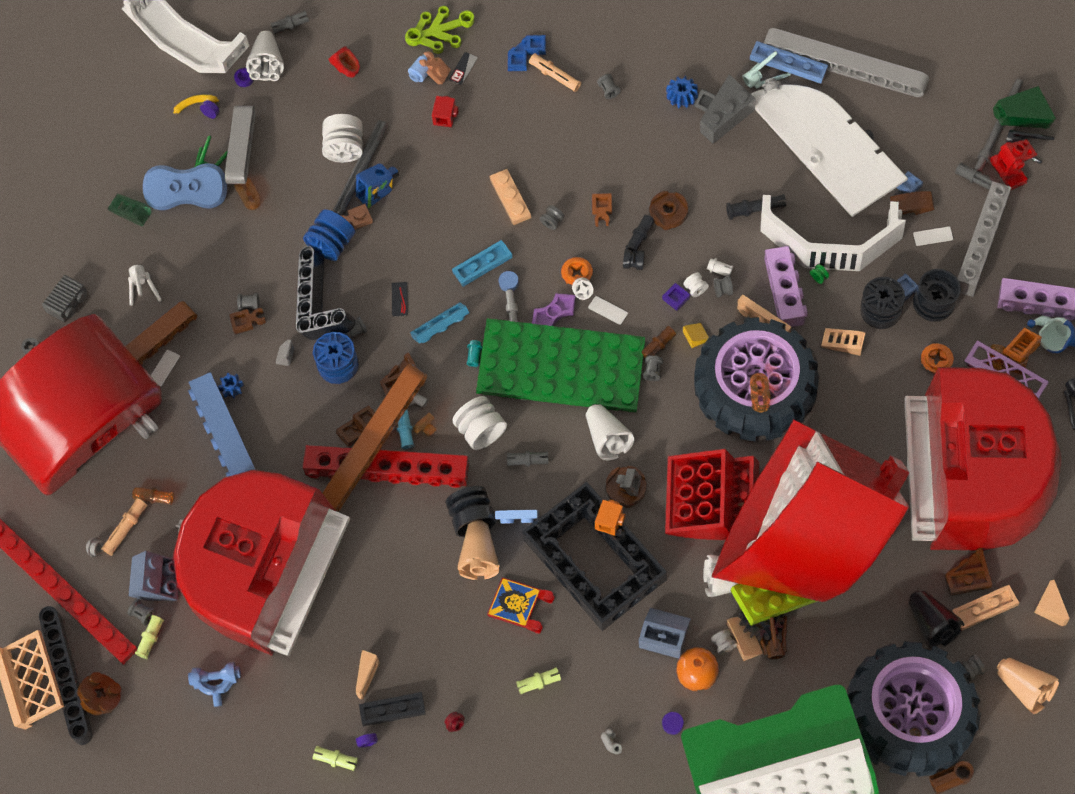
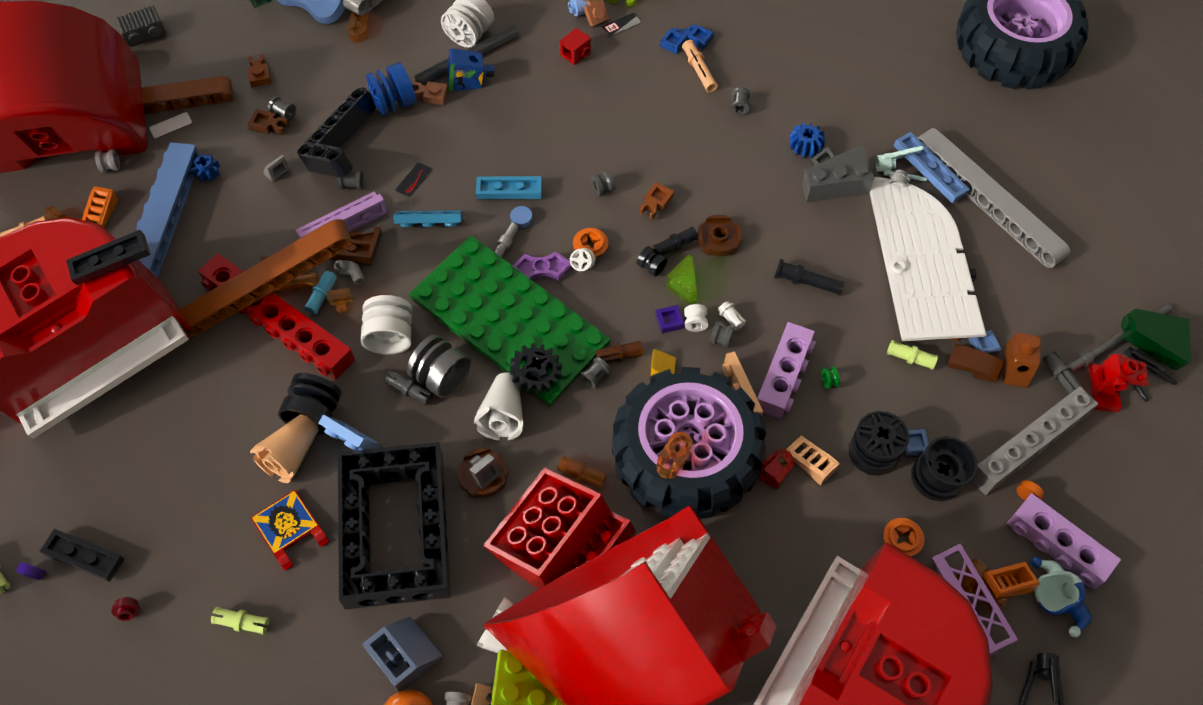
camera: 25 degrees right, 5 degrees down
white plant [128,265,162,306] -> none
blue wheel [313,332,359,384] -> none
light nougat slope [356,650,380,700] -> none
teal pin [466,340,483,367] -> none
light nougat plate [490,169,531,225] -> none
white sticker [588,296,628,325] -> none
orange brick [595,500,626,536] -> none
white panel [761,195,906,271] -> none
white sticker [913,227,953,246] -> none
none -> black plate [66,230,151,285]
none -> orange slope [82,186,119,228]
none -> dark orange plate [247,53,272,87]
none -> lavender fence [296,192,387,238]
none -> flat silver wheel [407,334,471,398]
none -> black gear [509,343,562,395]
none -> clear orange axle [557,456,607,487]
none -> clear neon green slope [666,255,697,305]
none -> red rock [759,449,794,489]
none -> yellowish green pin [887,340,938,370]
none -> dark orange torso [1003,332,1041,388]
none -> orange tile [1016,480,1044,500]

